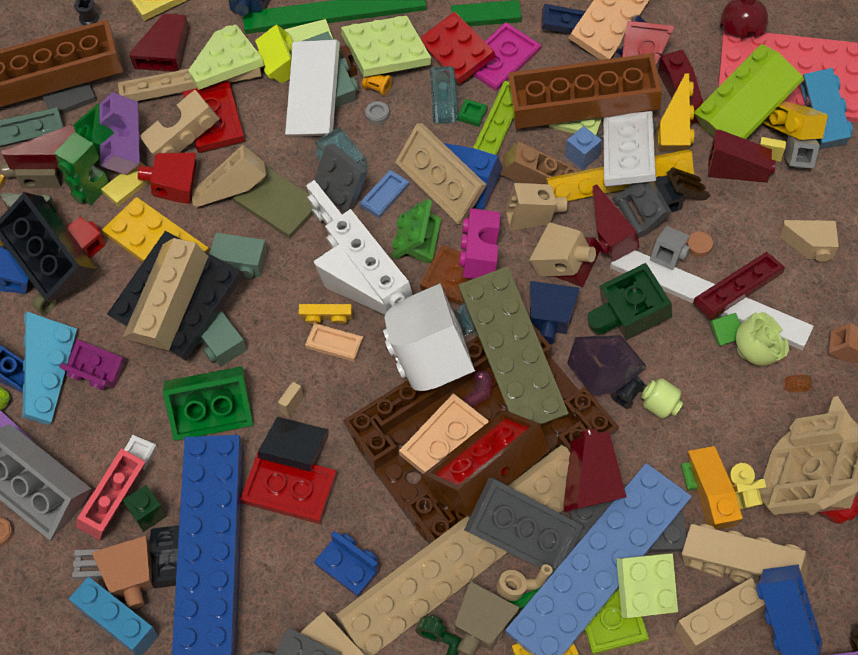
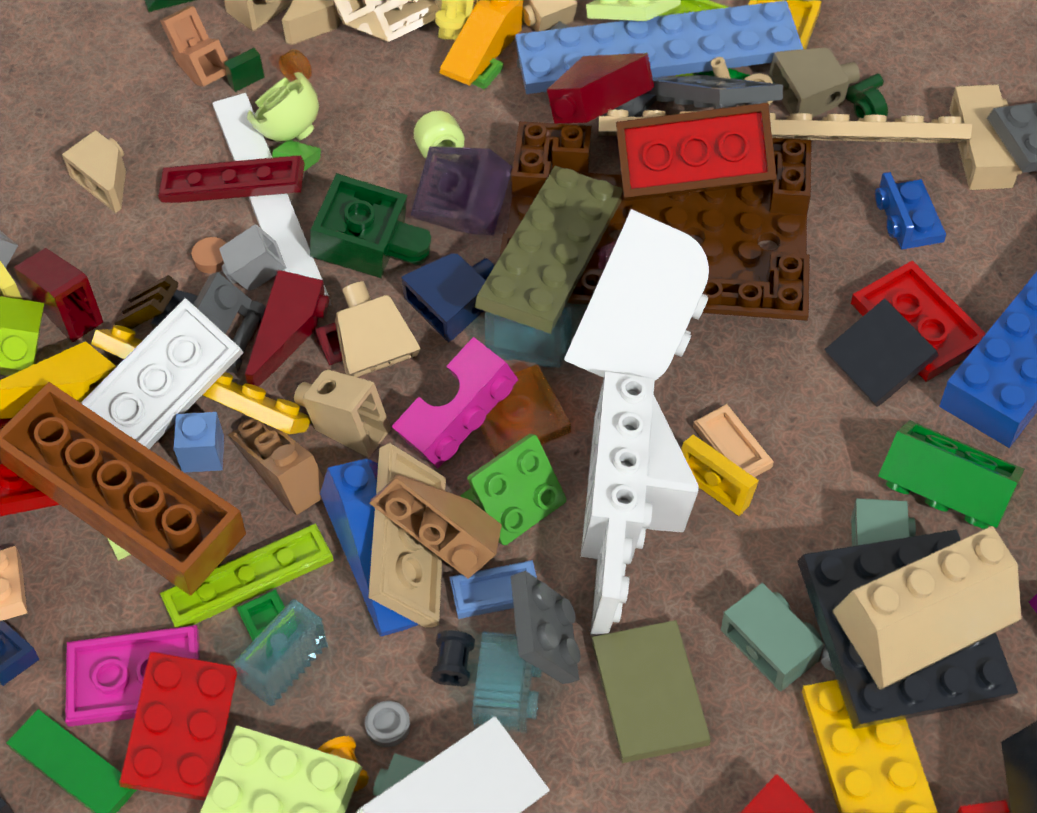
camera: 140 degrees left, 5 degrees down
tan slope [192,145,266,207] -> none
tan tile [278,382,304,418] -> none
light nougat plate [399,393,489,474] -> none
none -> dark green tile [224,48,265,92]
none -> medium nougat slope [369,474,502,579]
none -> black bush [431,630,475,687]

